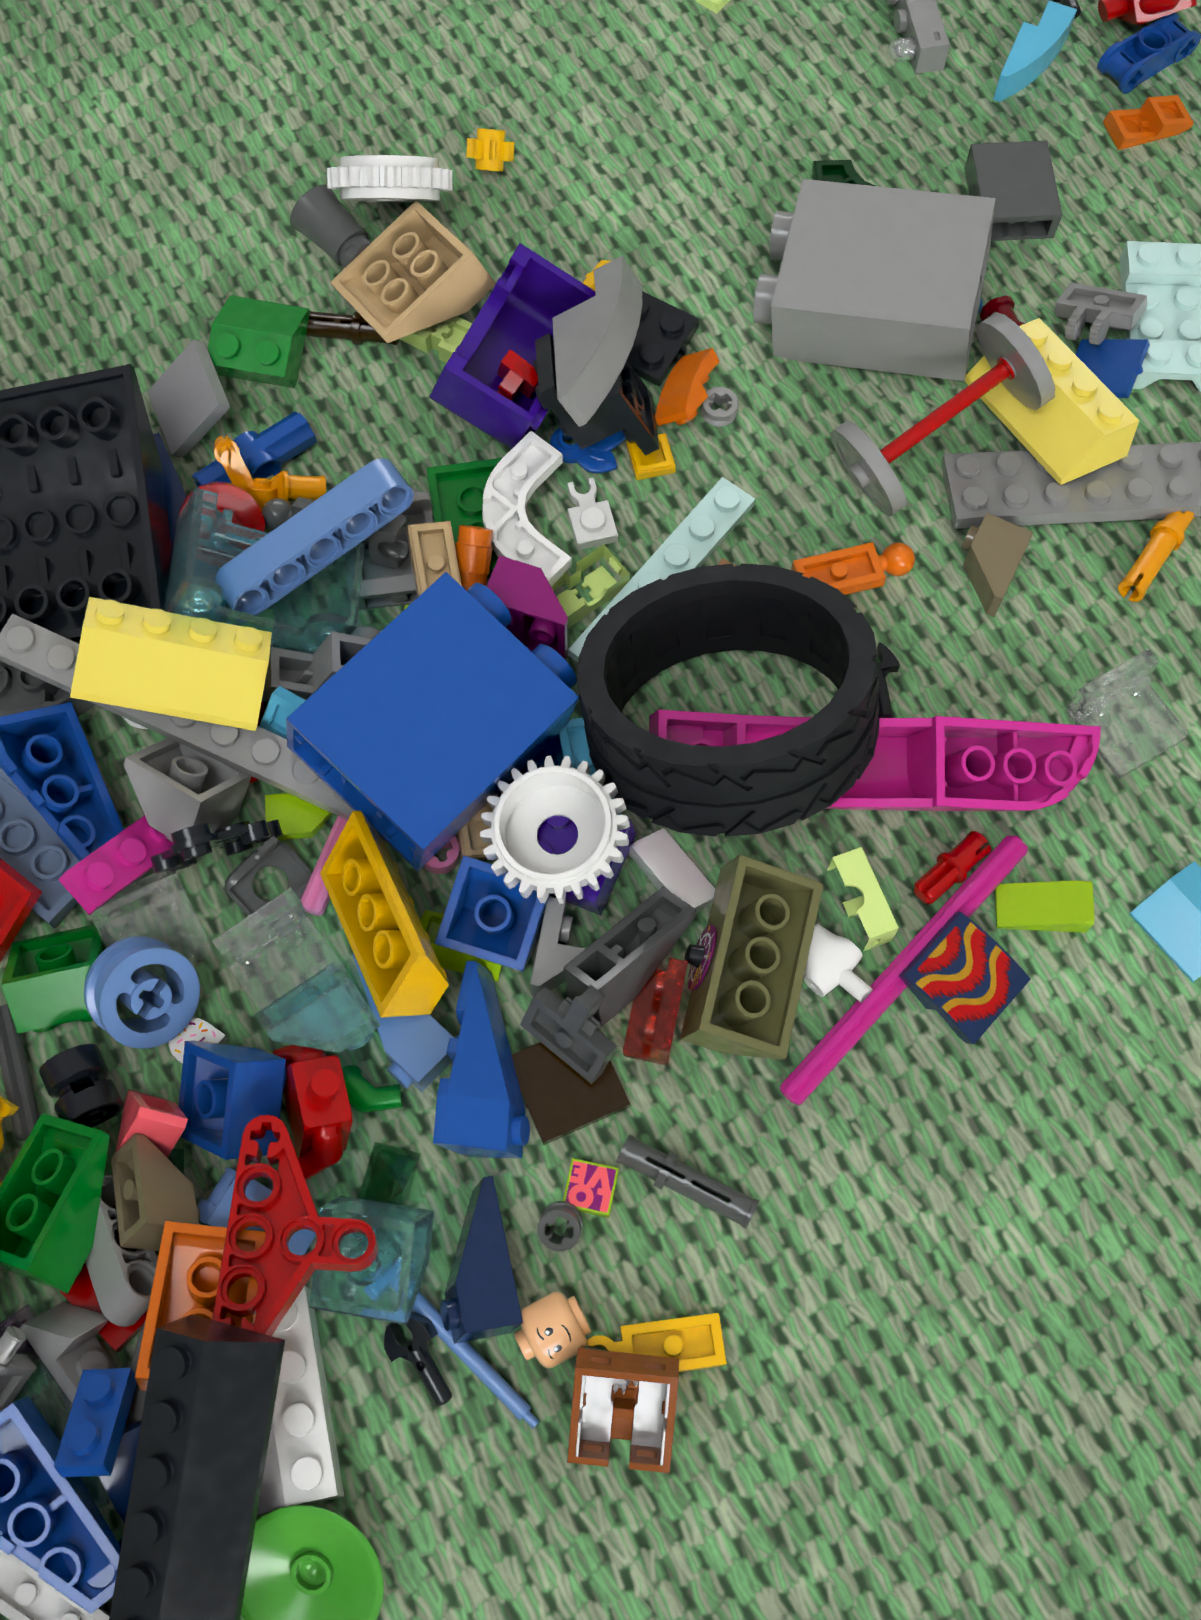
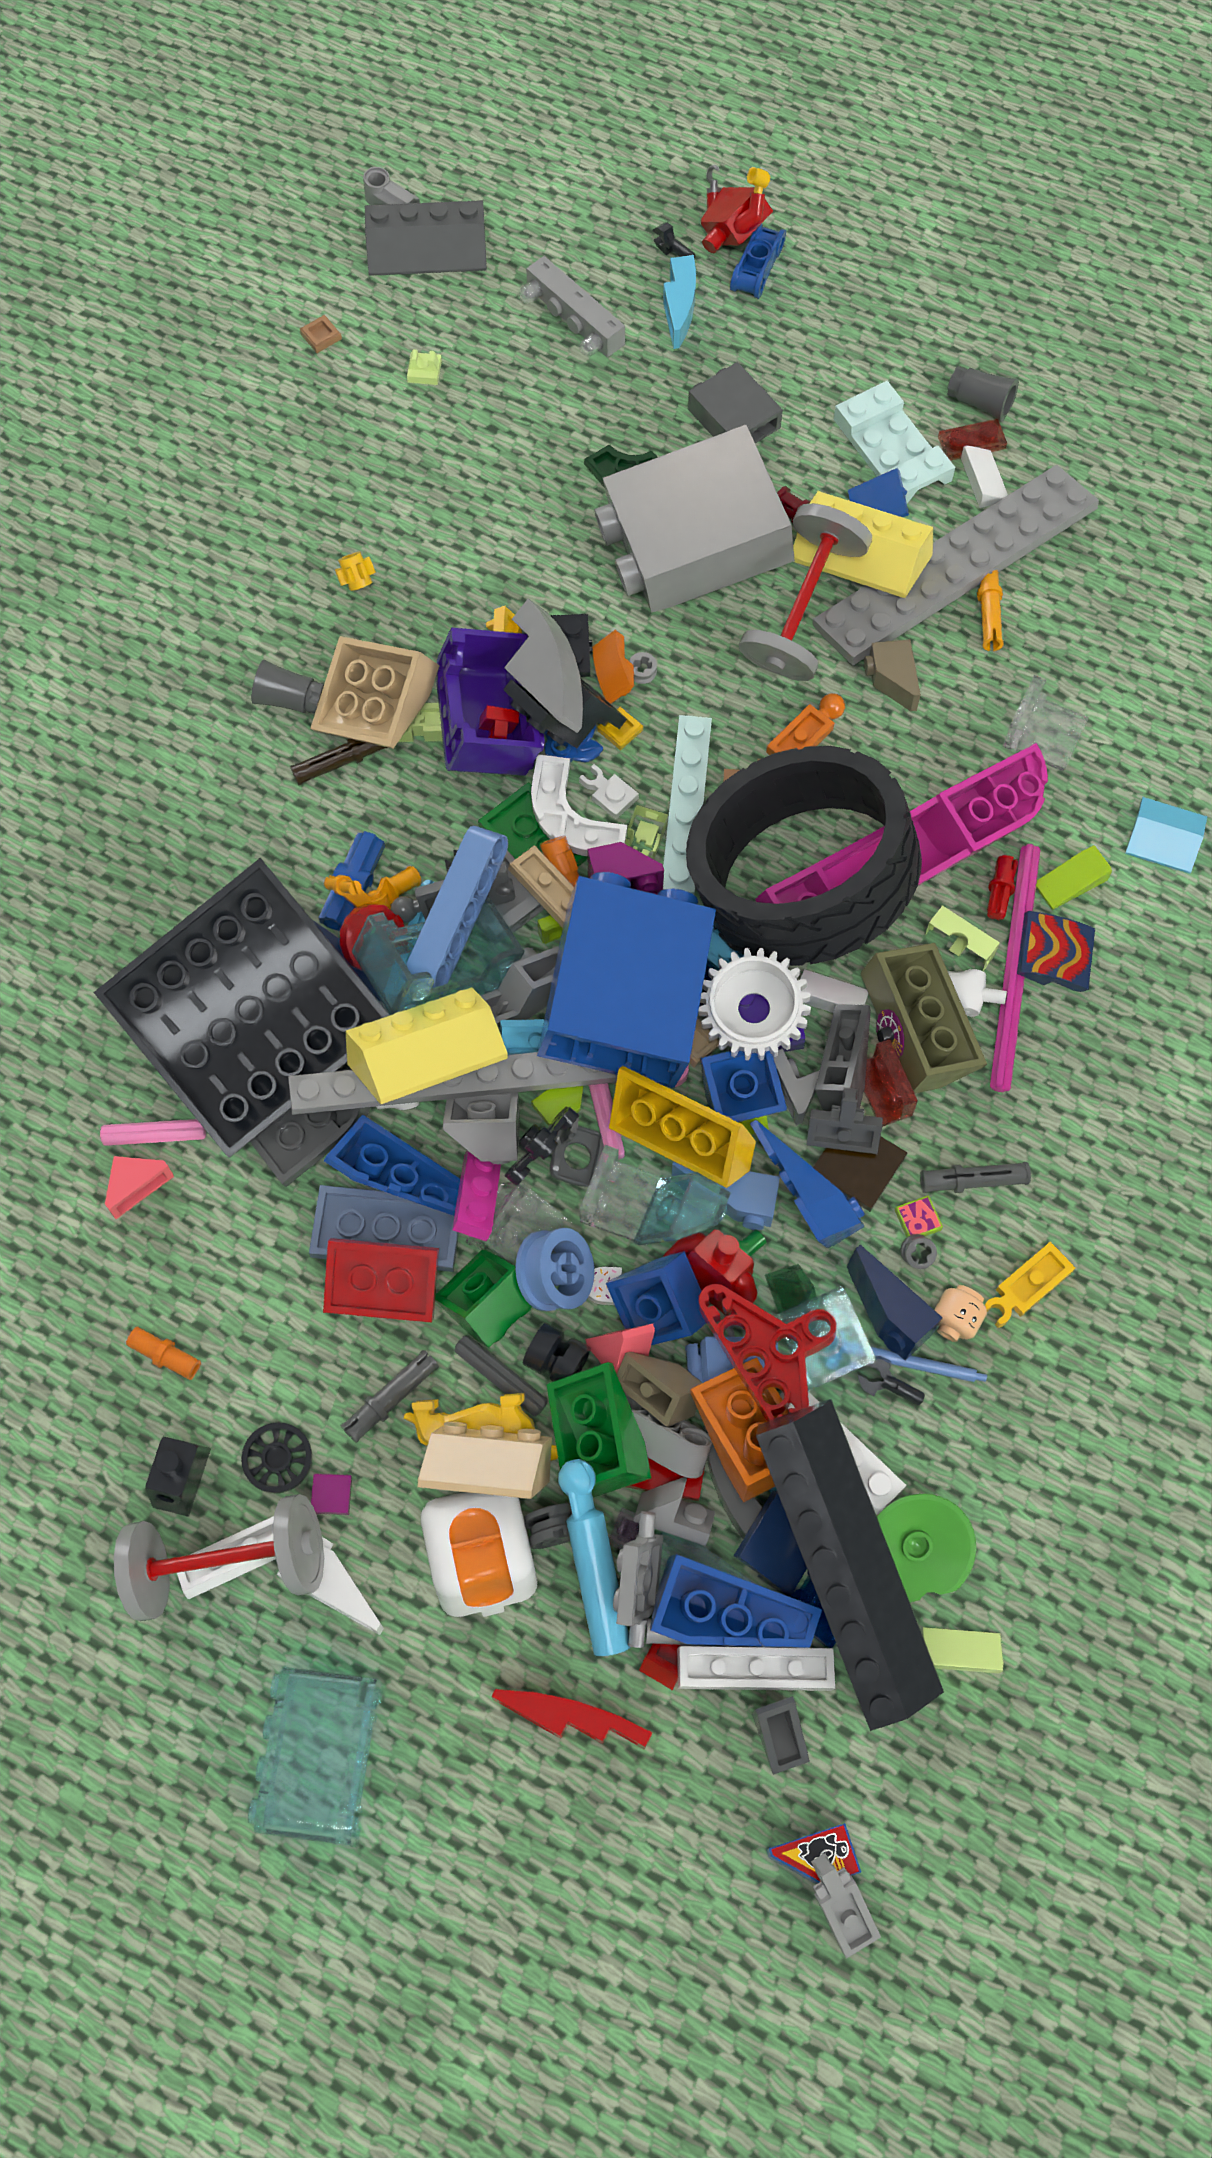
camera: 30 degrees left, 0 degrees up
blue plate [53,1368,137,1477] -> none
light grey tile [147,339,230,457] -> none
green slope [207,295,310,388] -> none
white gear [327,155,453,202] -> none
dark orange piece [567,1348,679,1473] -> none
light grey hinge [1055,282,1147,345] -> none
orange slope [1103,95,1194,150] -> none

